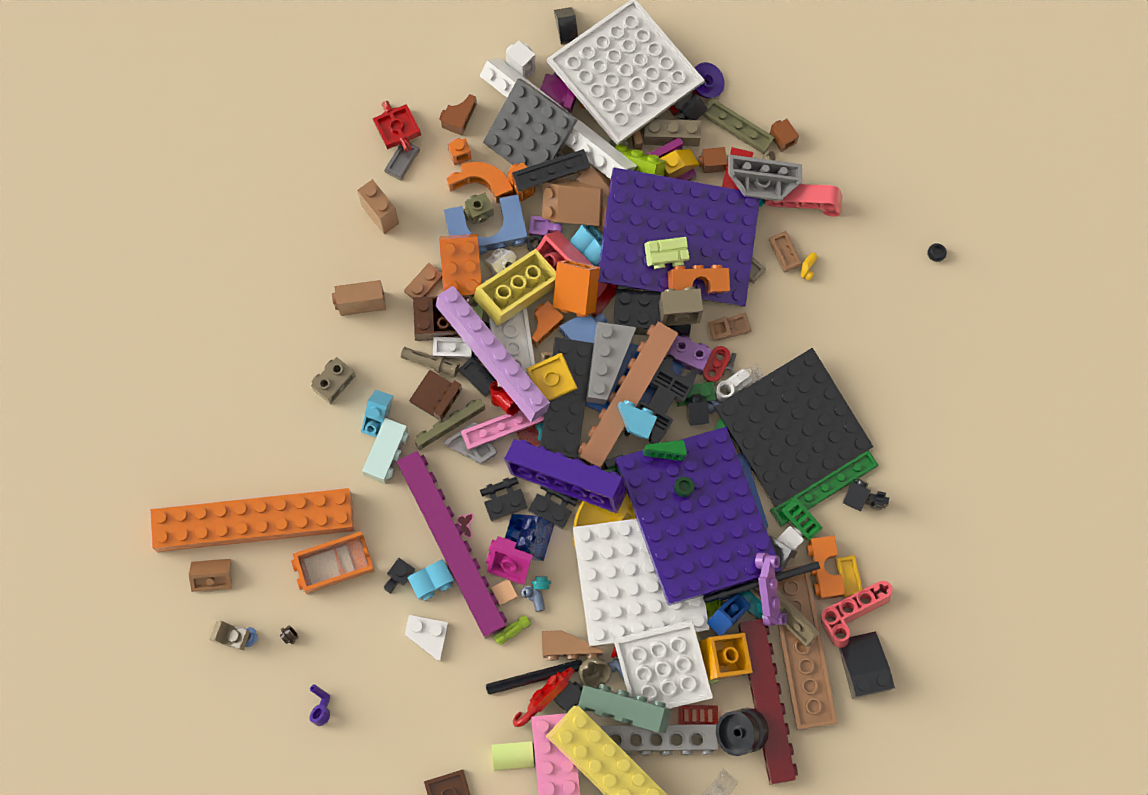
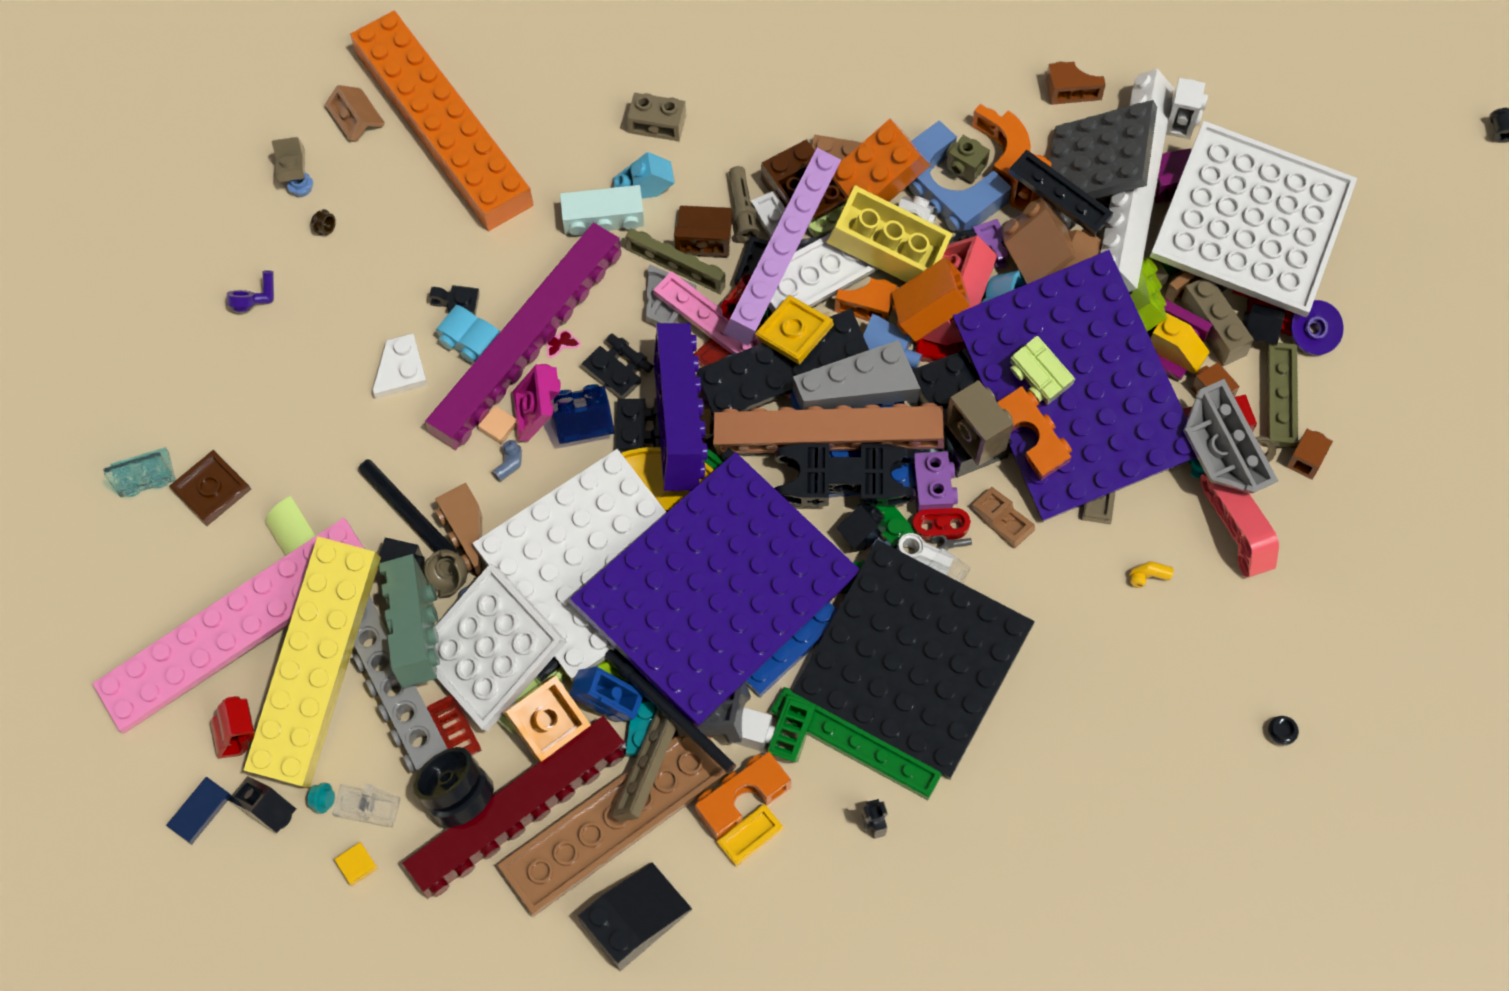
camera: 65 degrees right, 10 degrees down
door [291,531,375,594] -> none
medium nougat brick [332,280,386,316] -> none
medium nougat brick [357,179,399,234] -> none
red plate [372,101,421,152] -> none
flat silver tile [384,143,420,181] -> none
orange brick [448,138,472,165] -> none
lime axle [494,615,531,645] -> none
red plate [512,667,575,727] -> none
teal plate [531,576,551,589] -> none
black slope [554,7,578,44] -> none
medium azure slope [617,400,657,440] -> none
green slope [643,440,687,461] -> none
dark green tile [674,477,694,498] -> none
medium lavender plate [755,553,787,626] -> none
medium nougat plate [768,231,802,273] -> none
coral beam [821,581,892,648] -> none
black brick [843,479,871,511] -> none

